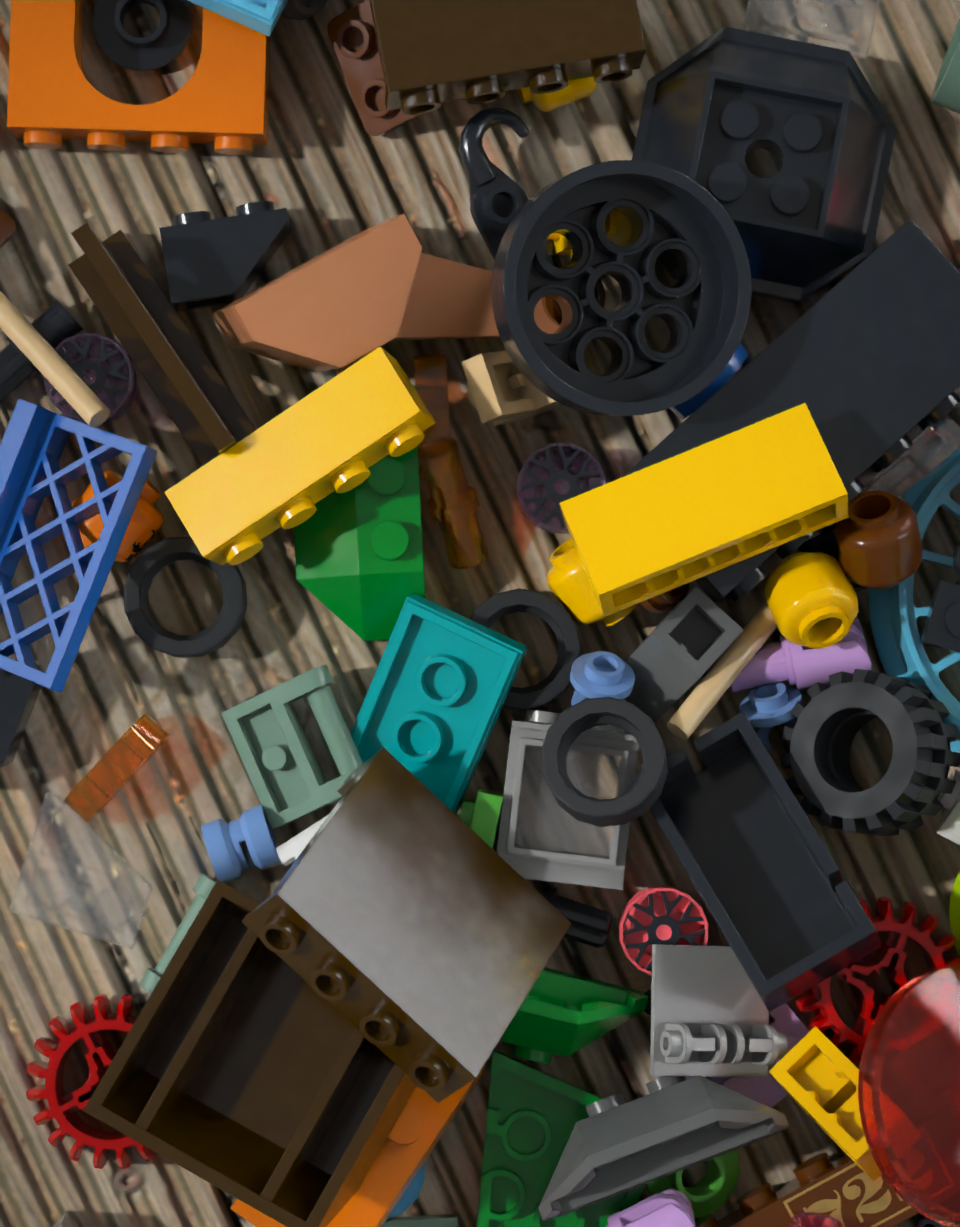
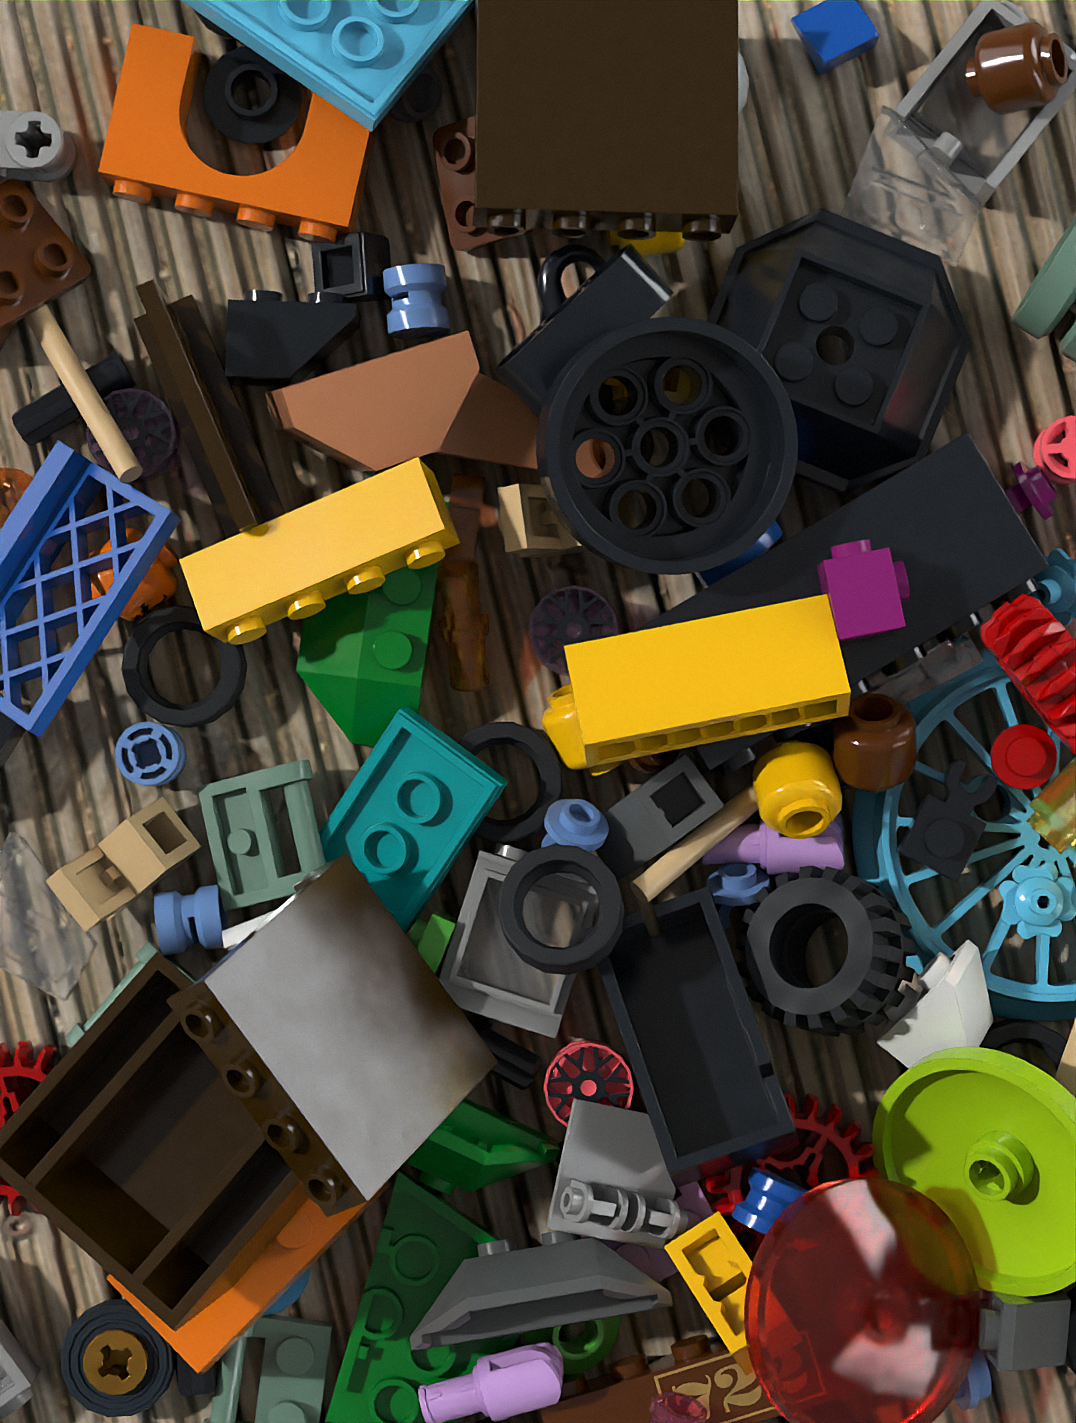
camera: 20 degrees right, 0 degrees up
clear orange beam [64,713,170,823] -> none
none -> tan brick [45,797,202,933]
none -> medium blue wheel [115,722,187,786]
none -> black slope [311,231,391,303]
none -> medium blue wheel [383,263,451,339]
none -> black beam [495,243,674,418]
none -> blue wheel [732,1167,812,1243]
none -> magenta brick [817,539,910,643]

